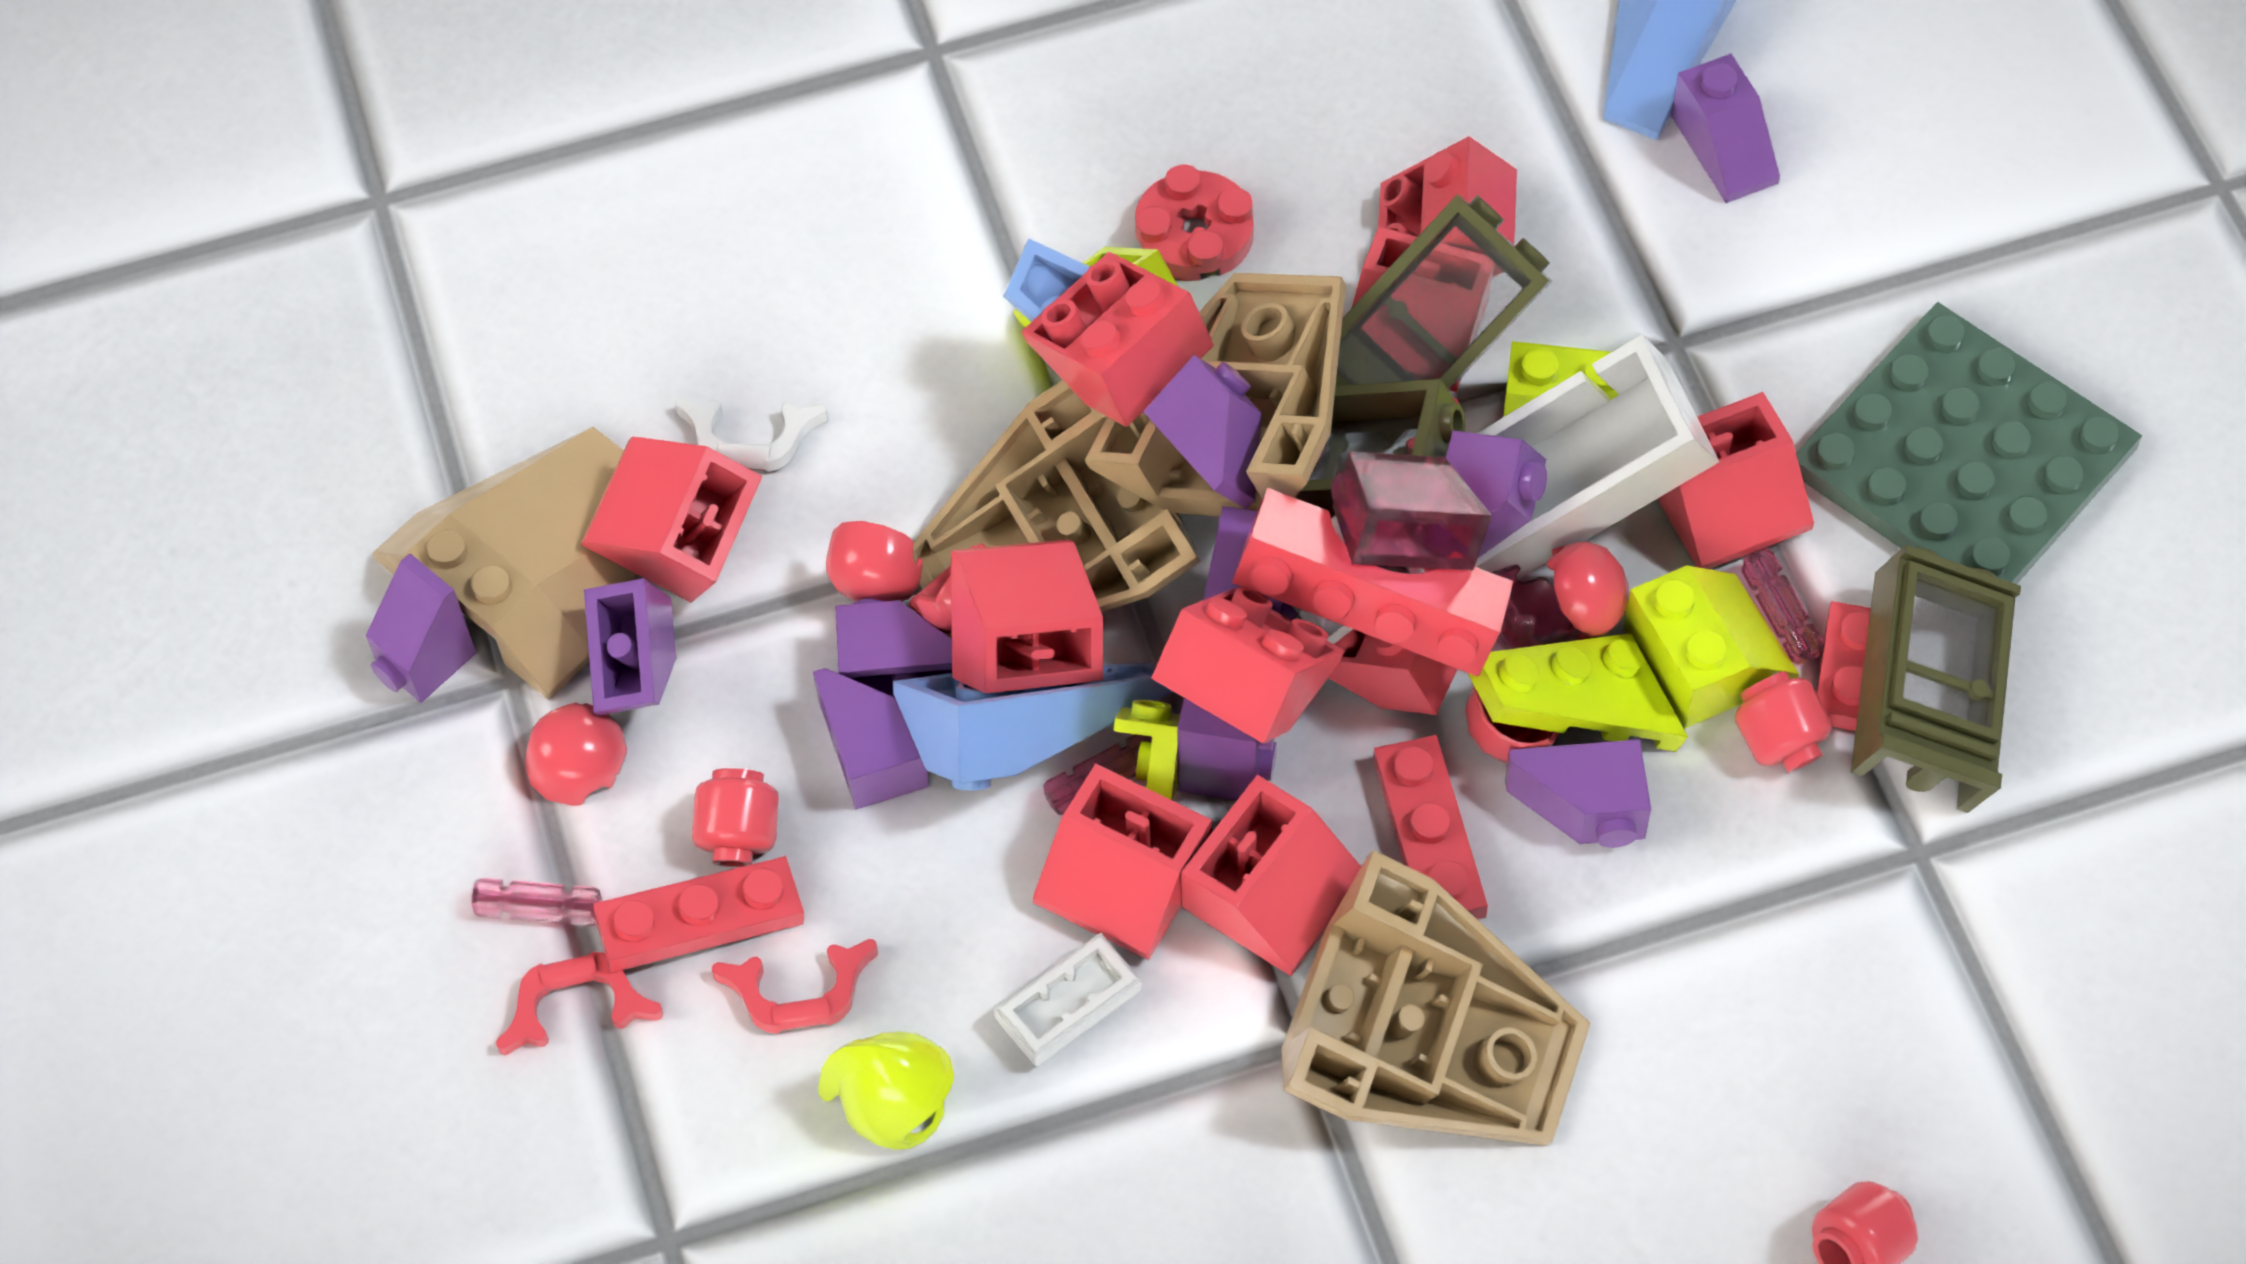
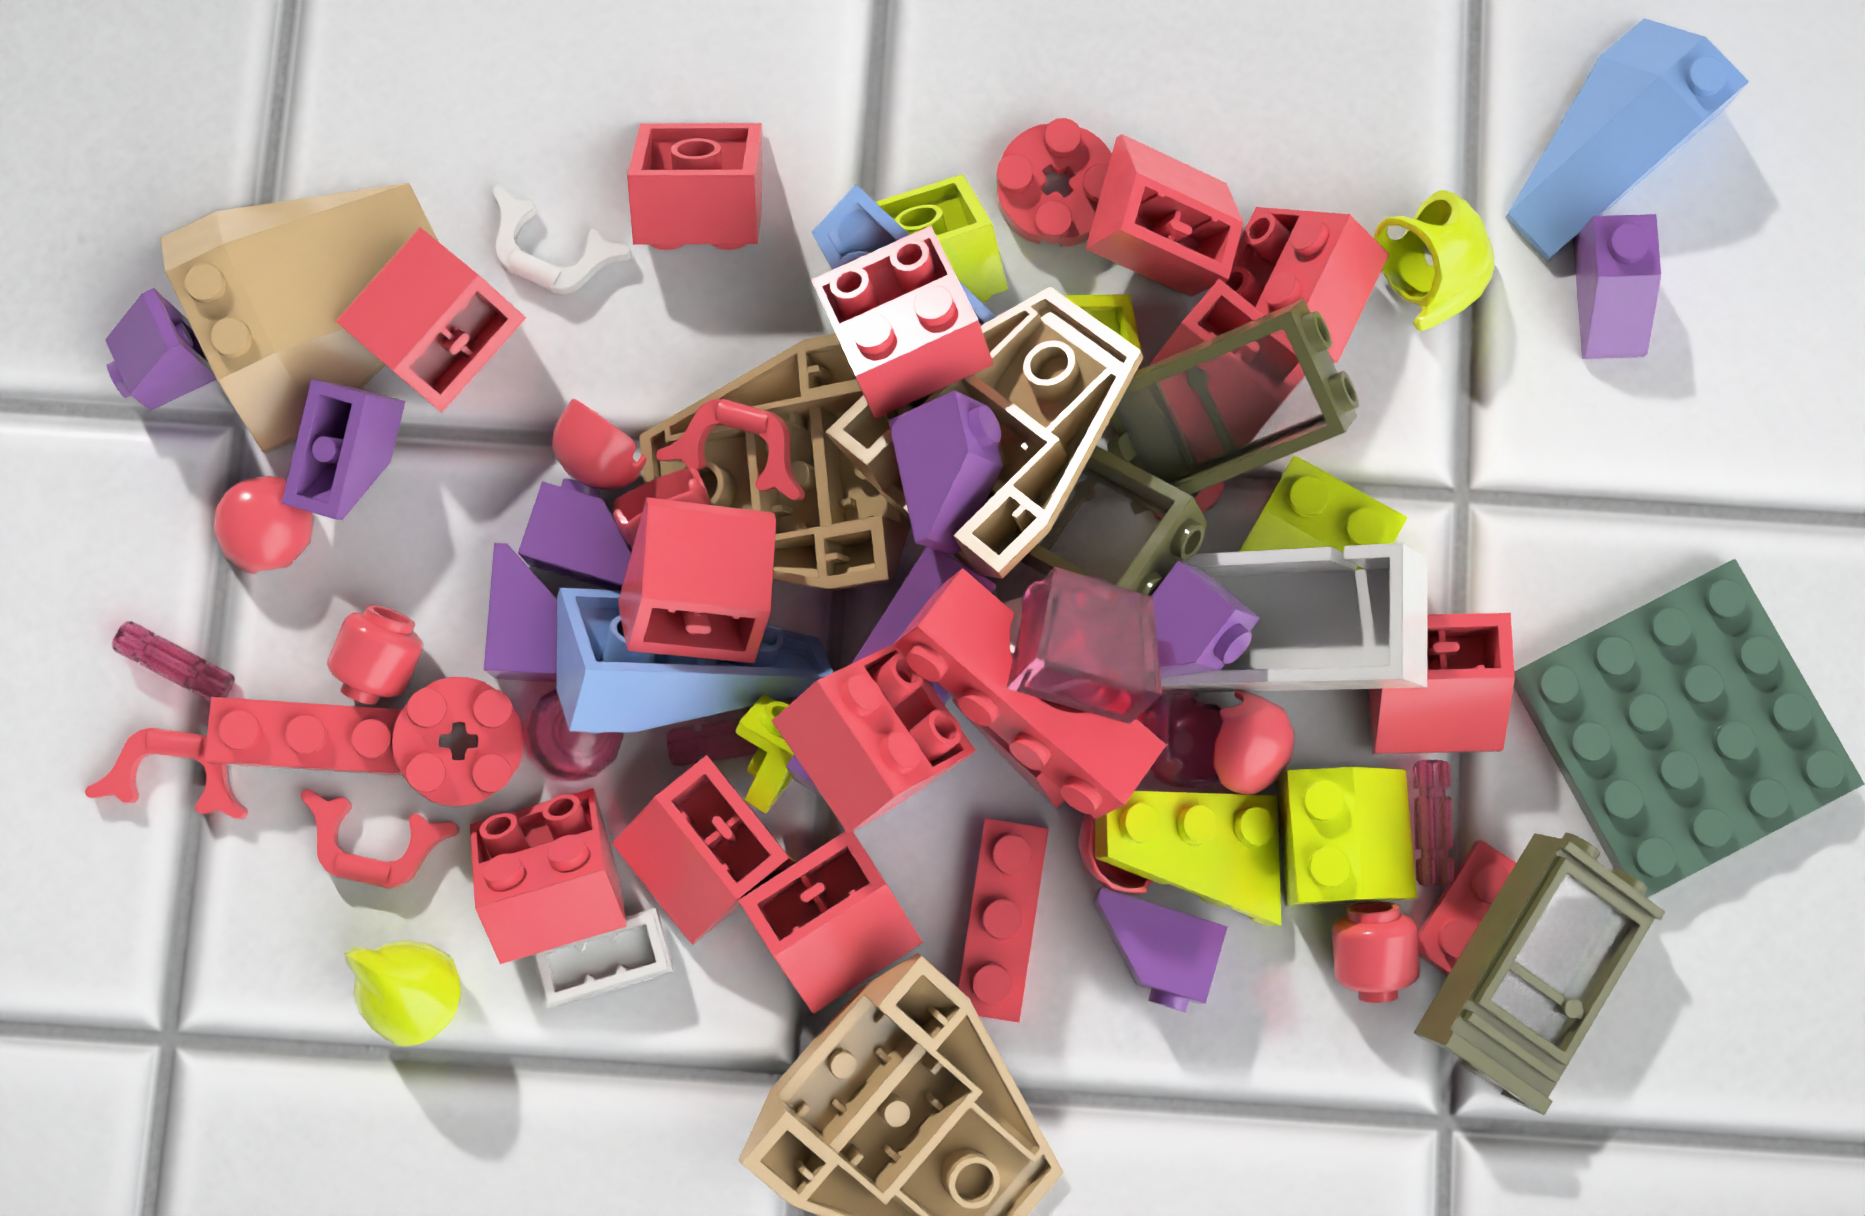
camera: 20 degrees right, 20 degrees up
none -> coral plate [392,677,524,807]
none -> coral slope [470,788,627,964]
none -> clear pink hair [522,688,624,782]
none -> coral slope [627,123,762,250]
none -> coral helmet [656,399,805,500]
none -> coral slope [1085,134,1244,297]
none -> neon yellow piece [1373,190,1494,331]

